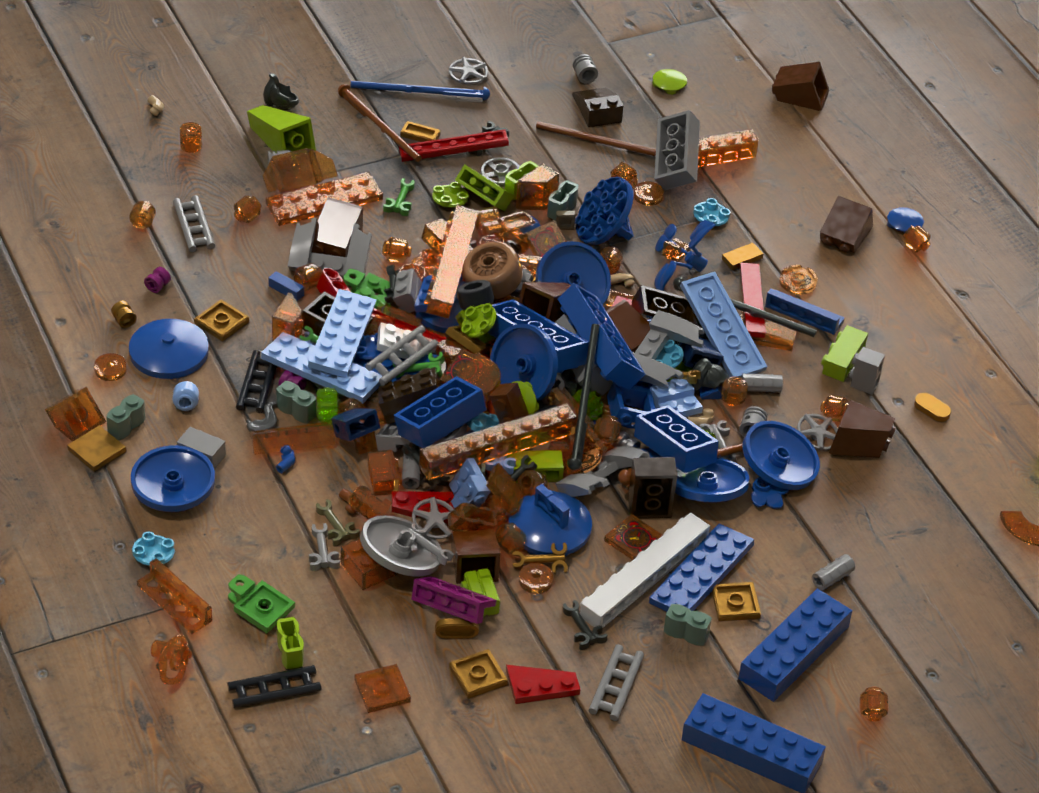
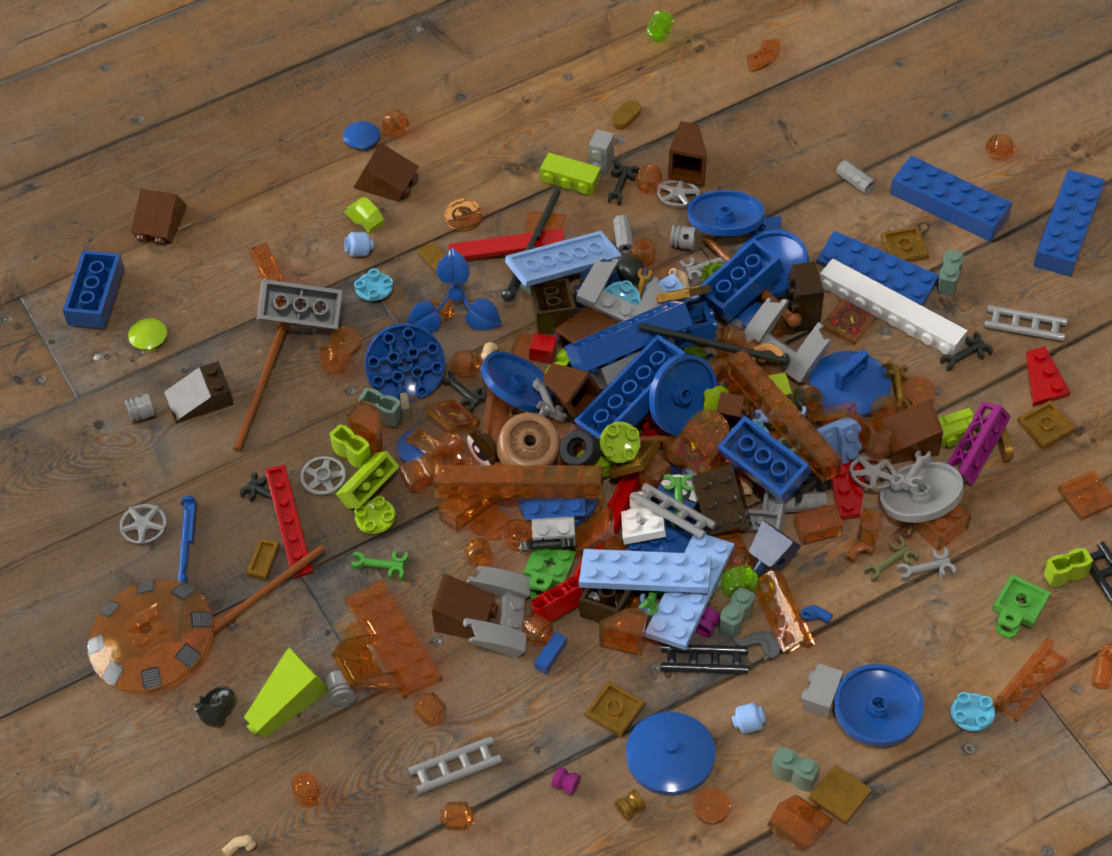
camera: 90 degrees left, 10 degrees up
blue fence [765,288,845,335] -> none
none -> blue brick [63,250,124,329]
none -> clear orange dish [88,579,214,693]
none -> lime slope [343,197,385,233]
none -> light blue head [344,232,374,257]
none -> pearl dark grey bar [608,162,640,206]
none -> pearl gold tile [656,284,712,302]

